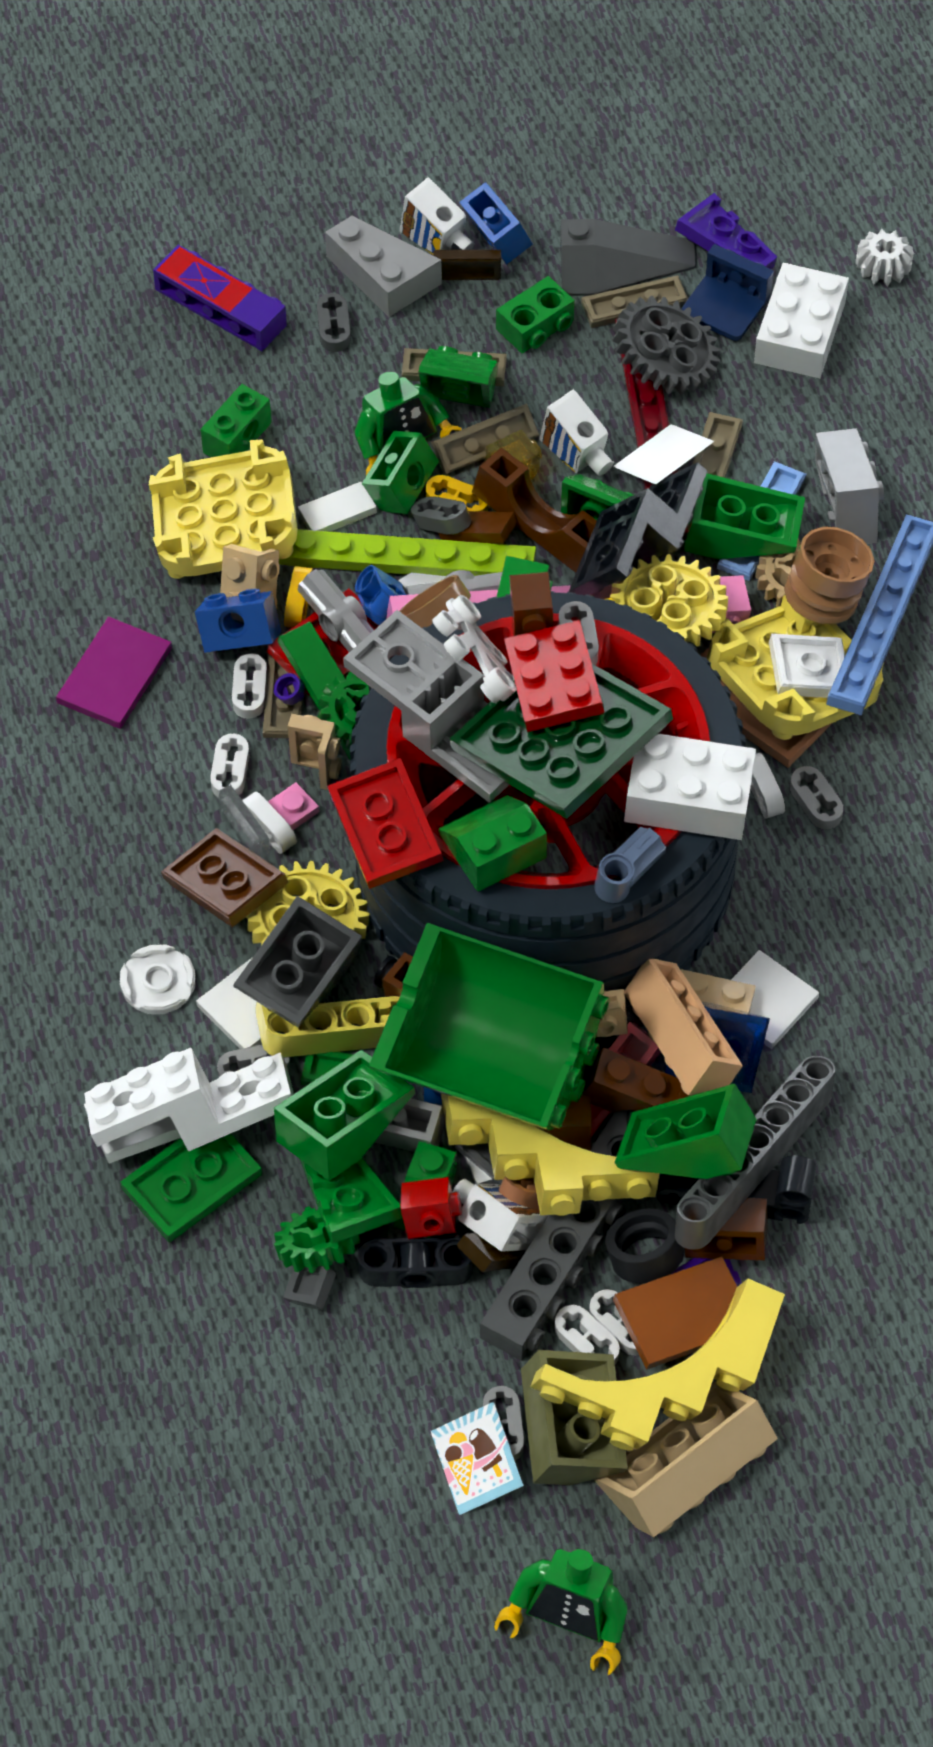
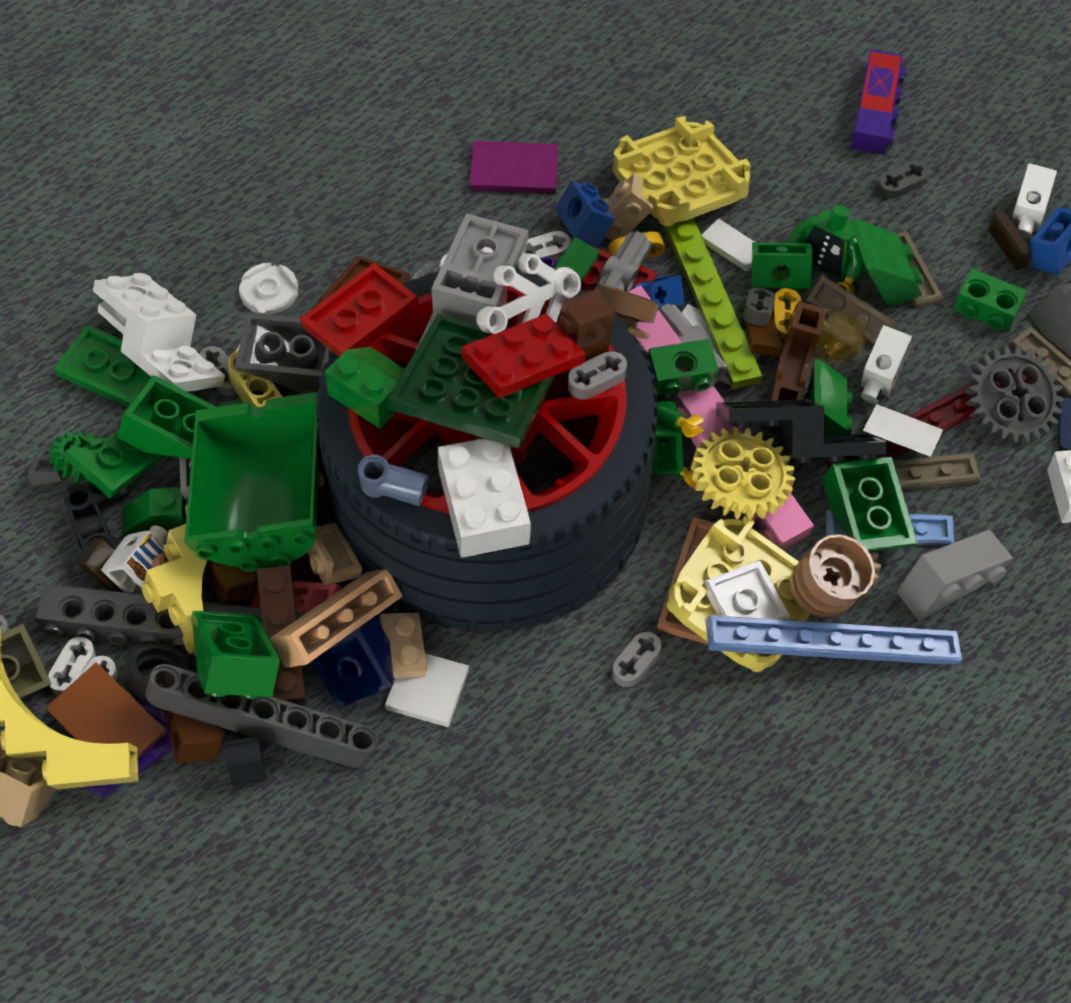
camera: 65 degrees right, 0 degrees up
green brick [200,384,272,457] -> none
light grey wedge [325,216,442,317] -> none
red brick [400,1177,462,1239] -> none
white beam [750,753,785,818] -> none

